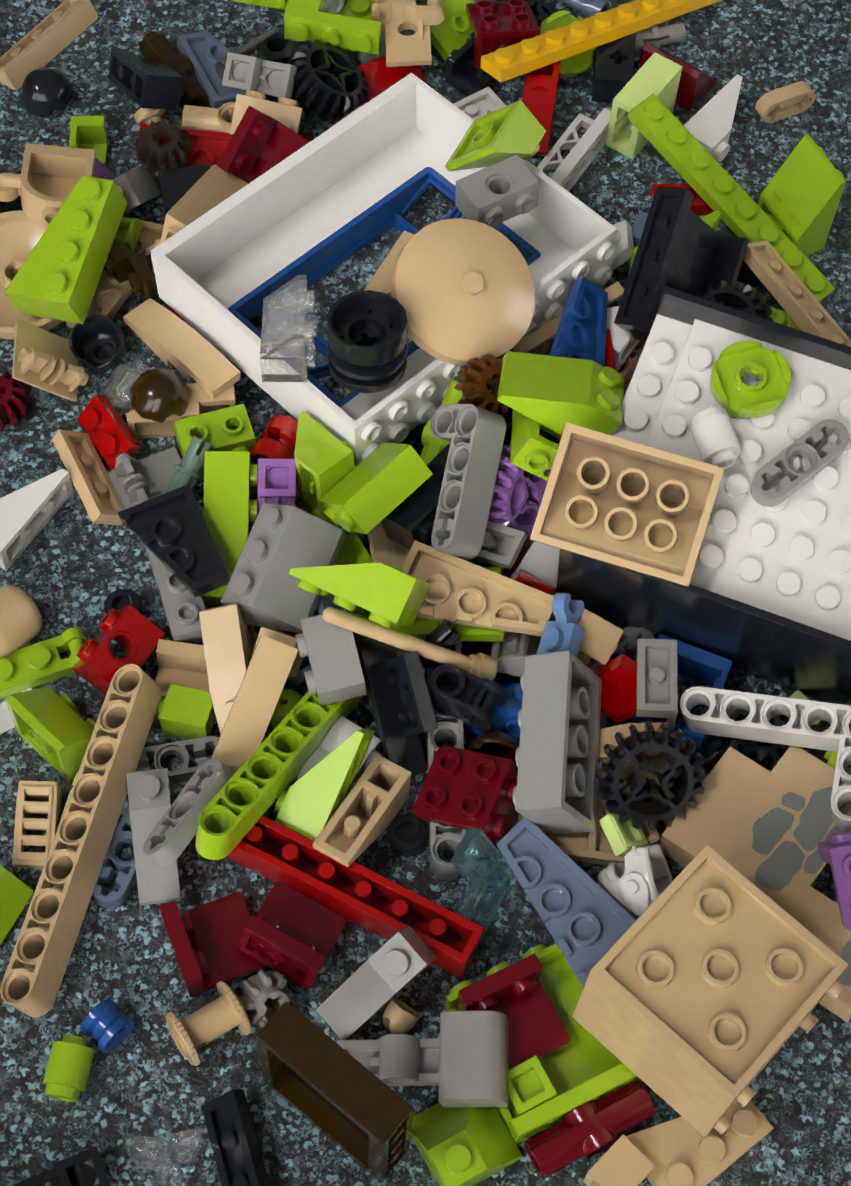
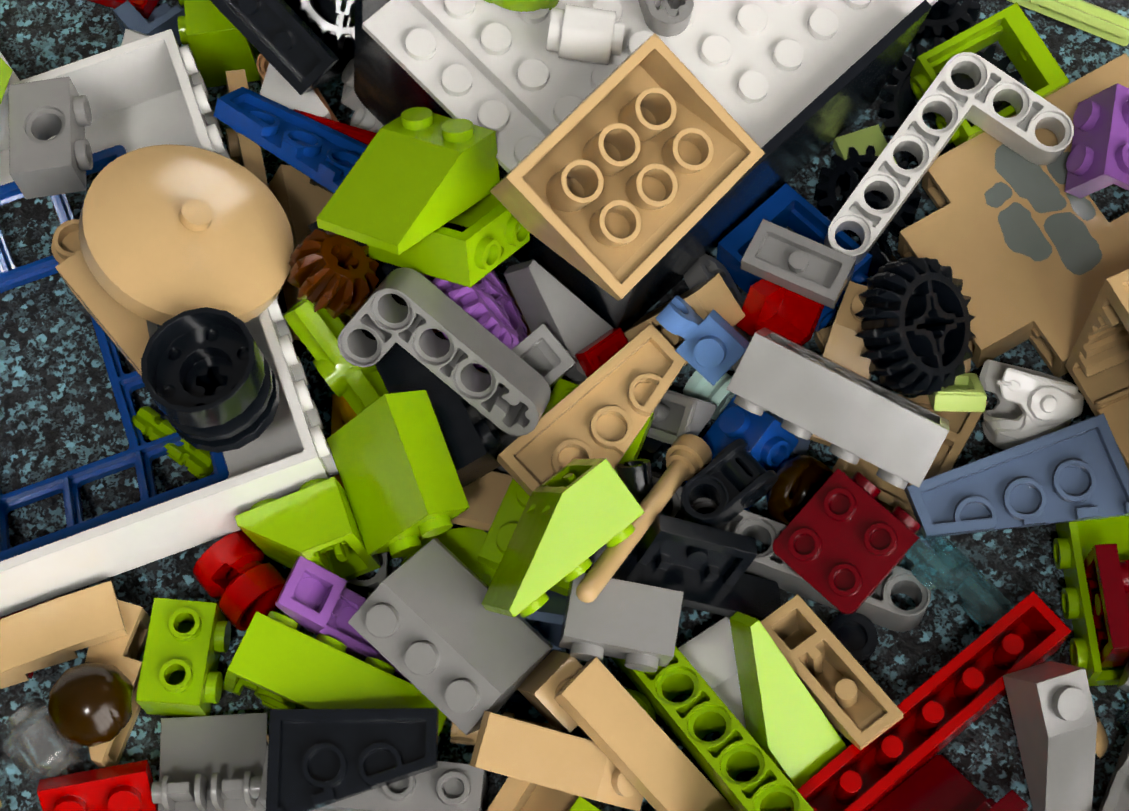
camera: 60 degrees left, 5 degrees up
sand green axle [166,435,215,493] -> none
clear slope [260,275,317,382] -> none

